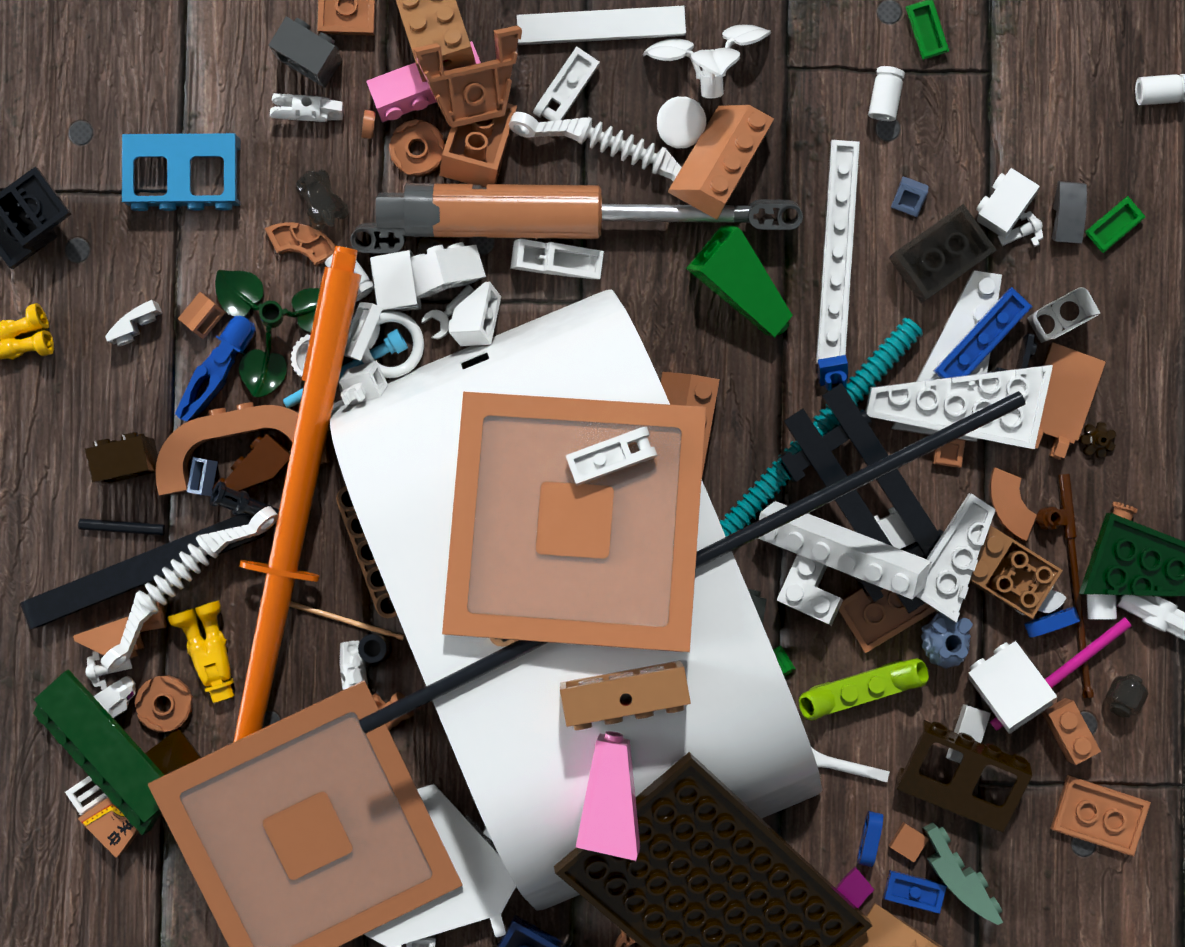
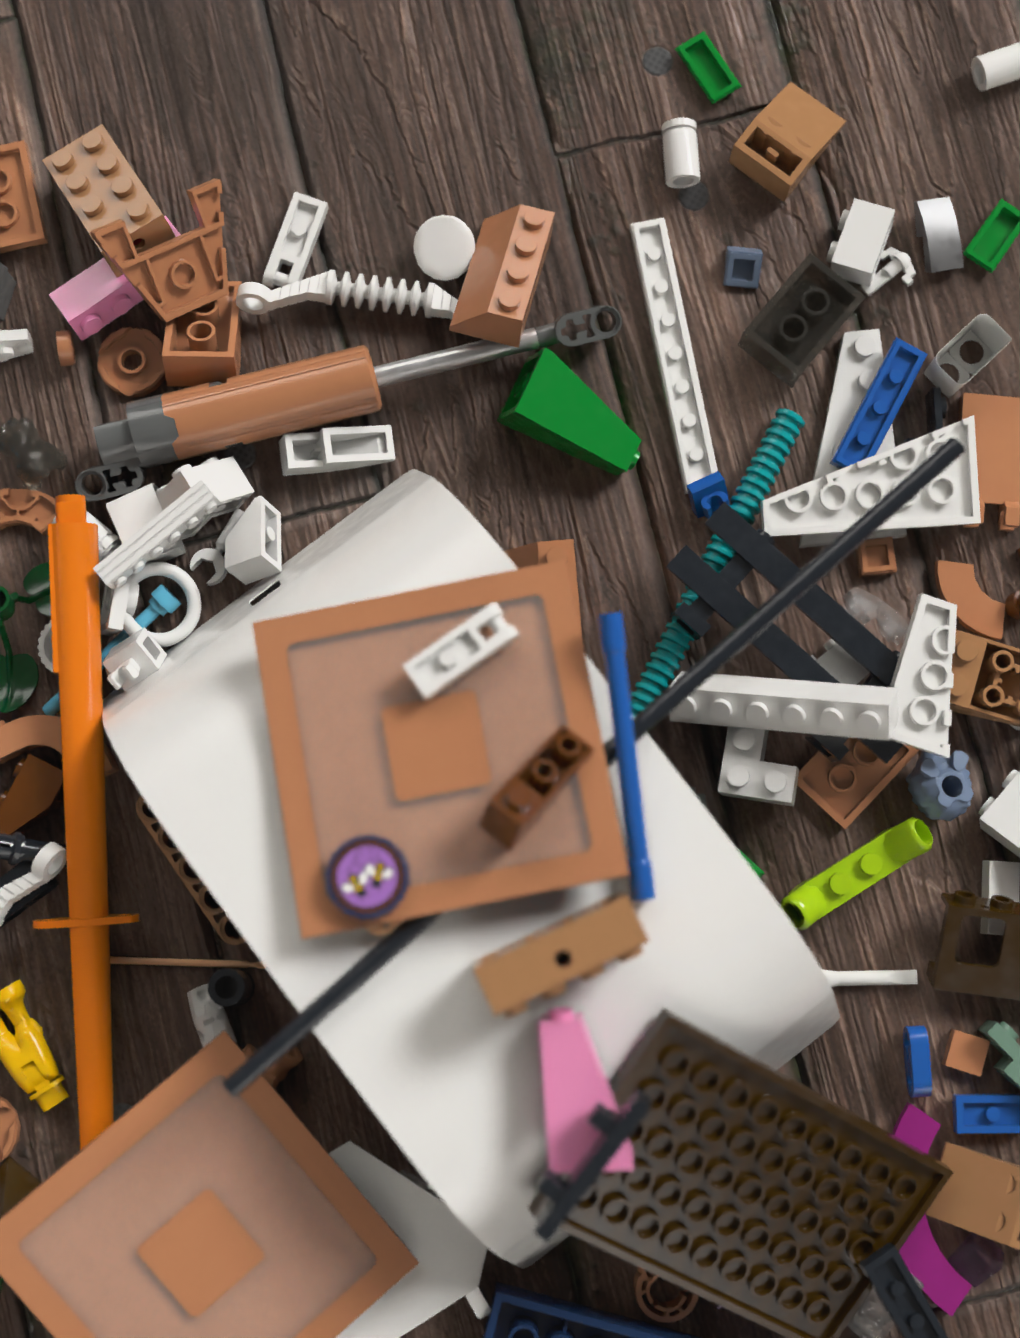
camera: 20 degrees left, 5 degrees down
white tile [517,6,686,45] -> none
white plant [643,25,771,98] -> none
none -> white piece [93,479,220,589]
none -> tile [326,835,410,920]
none -> reddish brown slope [478,724,595,851]
none -> black hinge [534,1086,651,1243]
none -> blue piece [598,612,656,901]
none -> medium nougat slope [729,81,846,202]
none -> clear slope [843,587,909,646]

